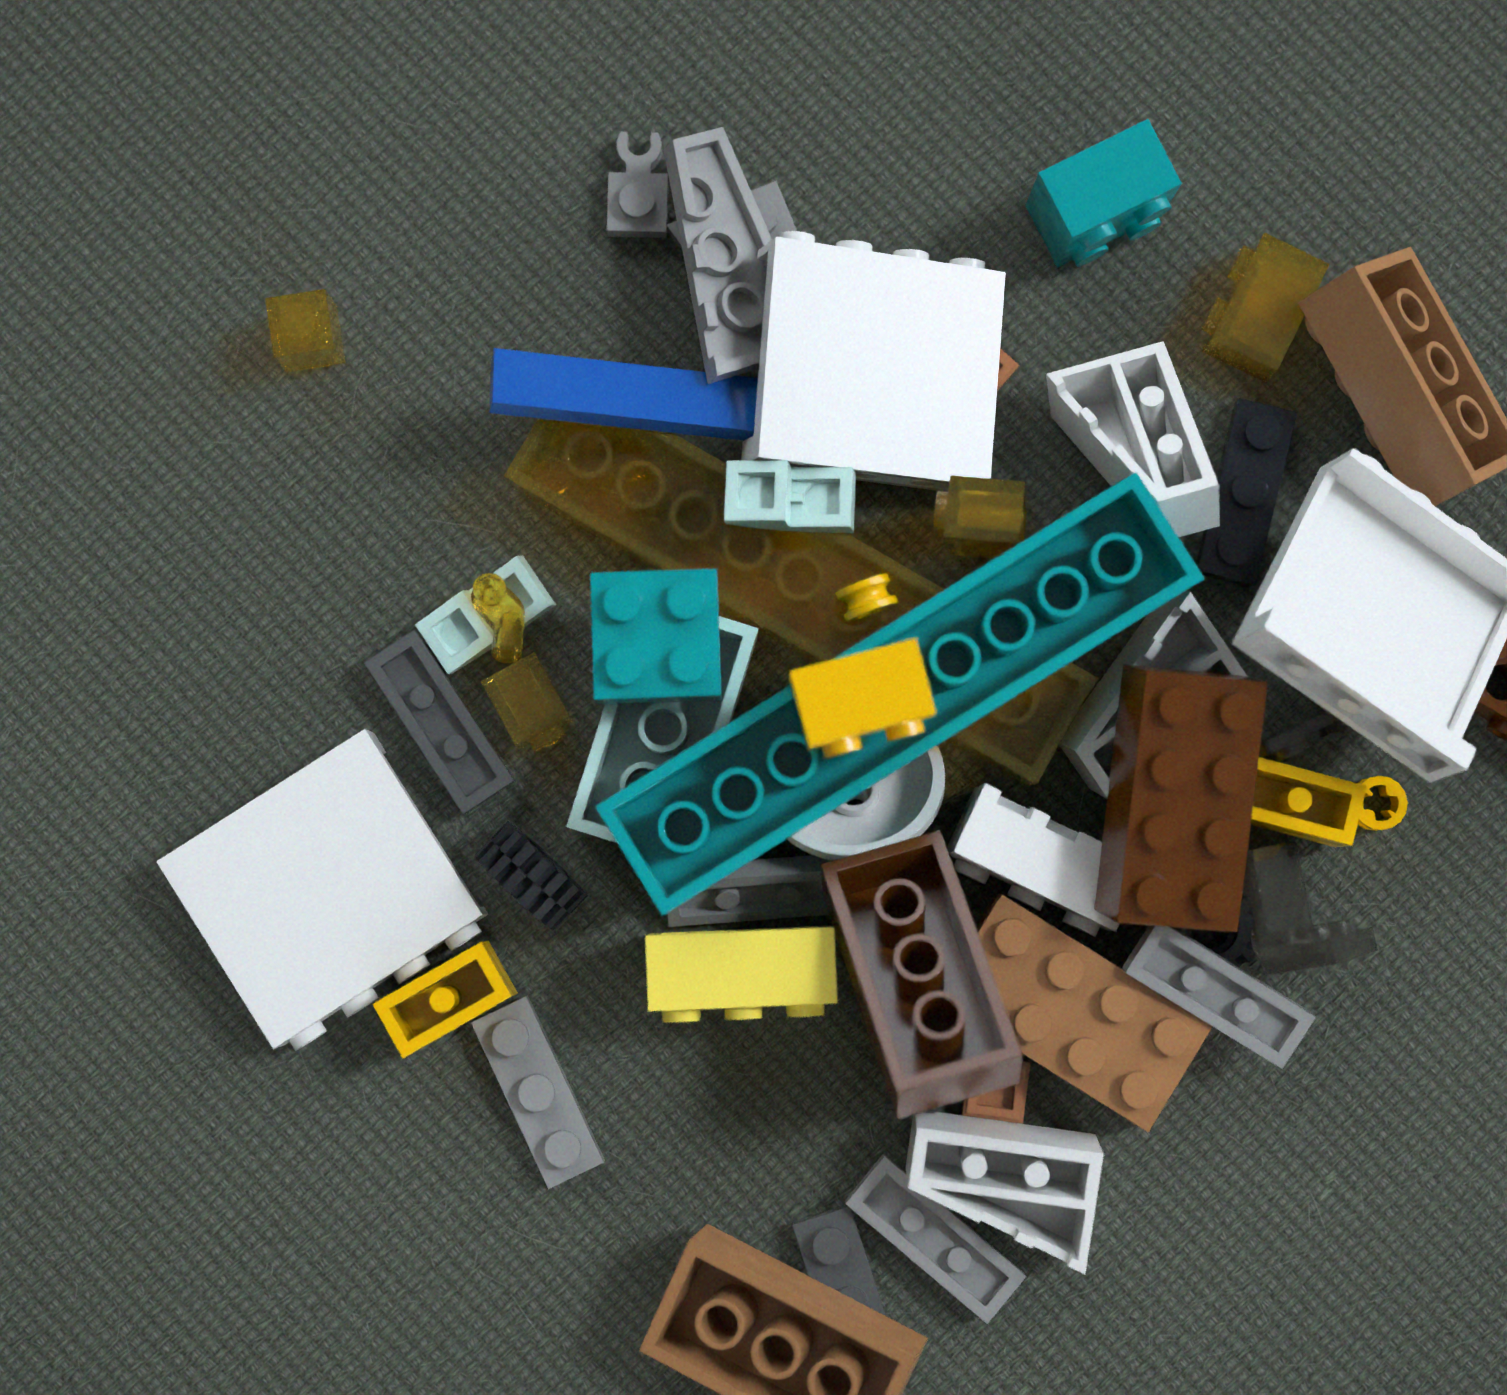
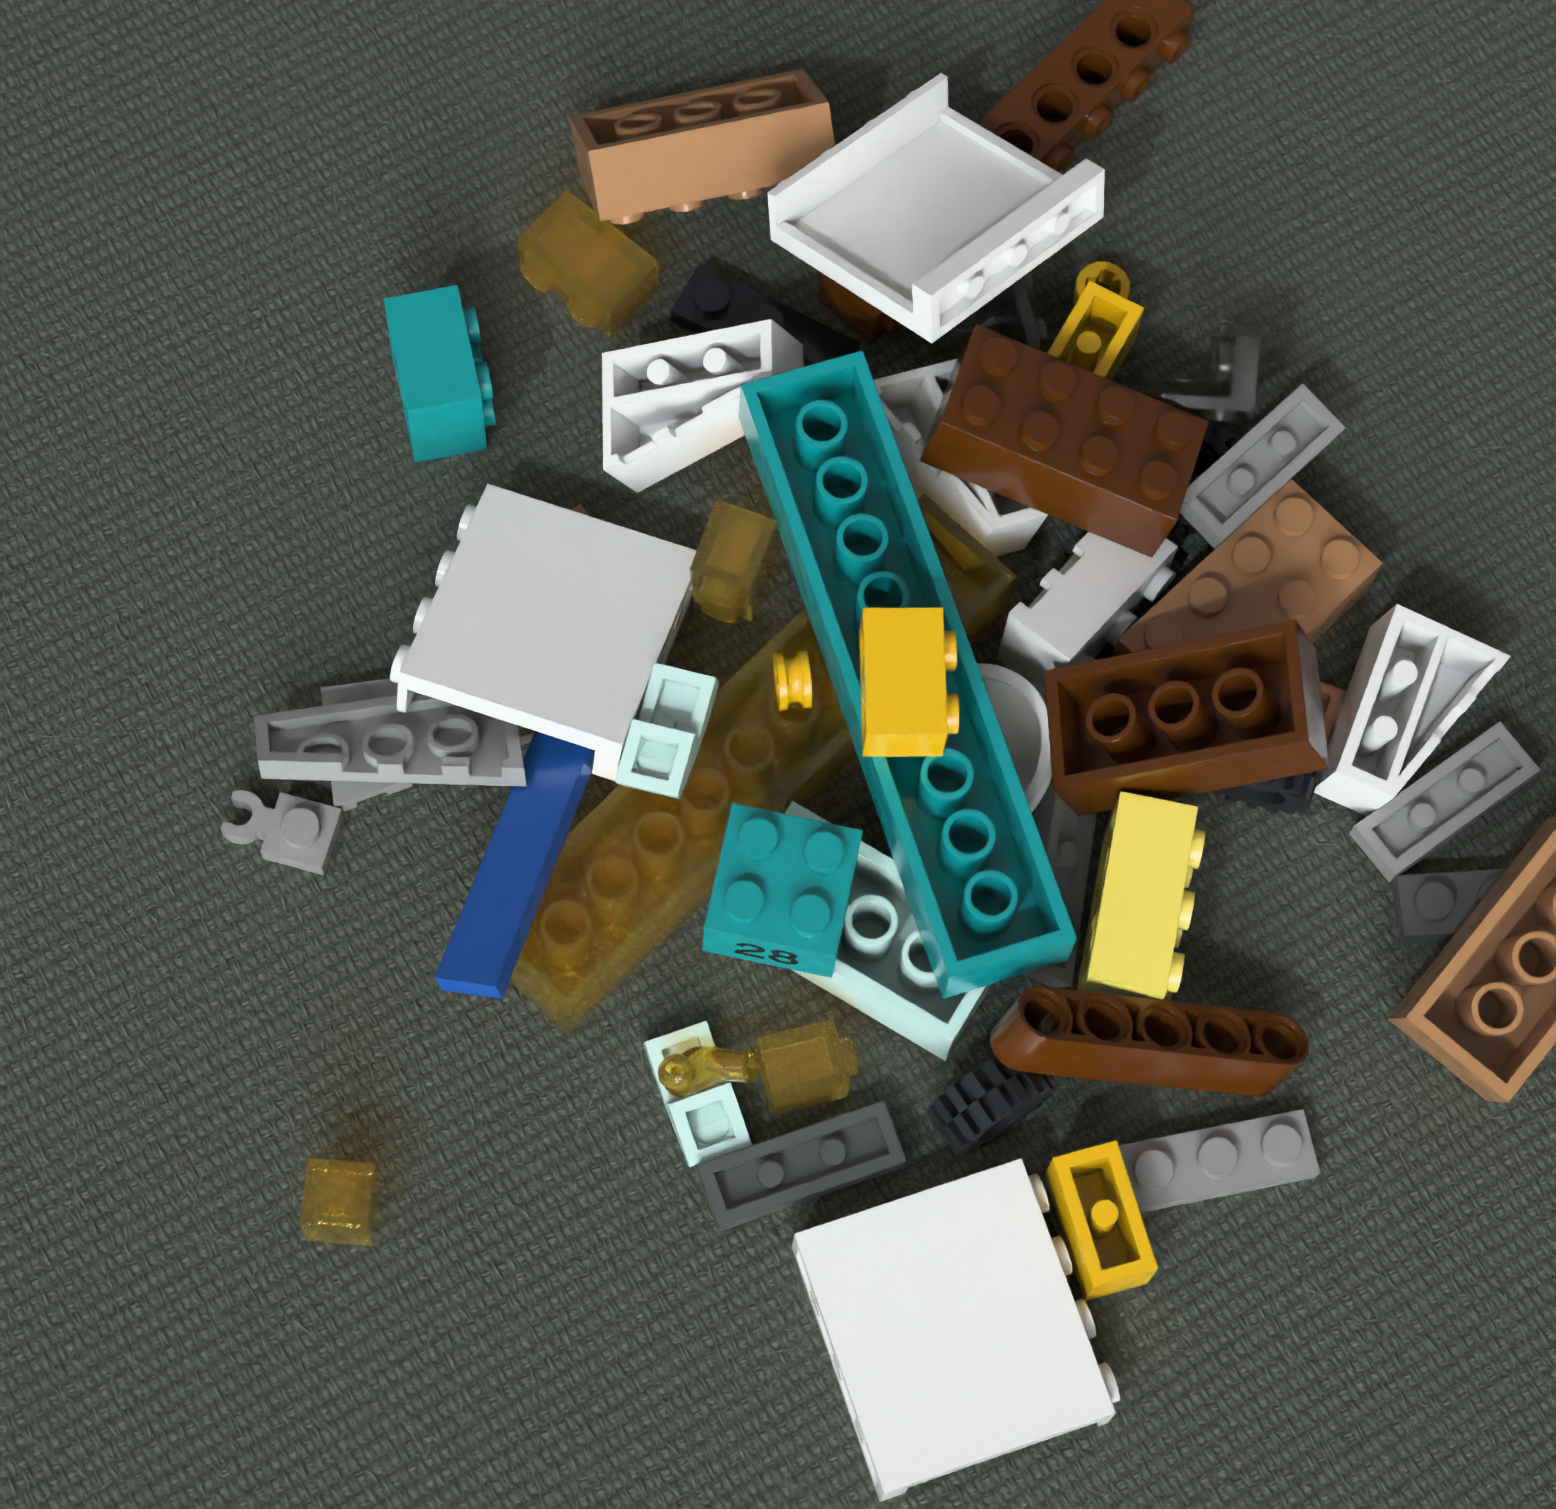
camera: 80 degrees left, 15 degrees down
none -> reddish brown beam [990,986,1309,1096]

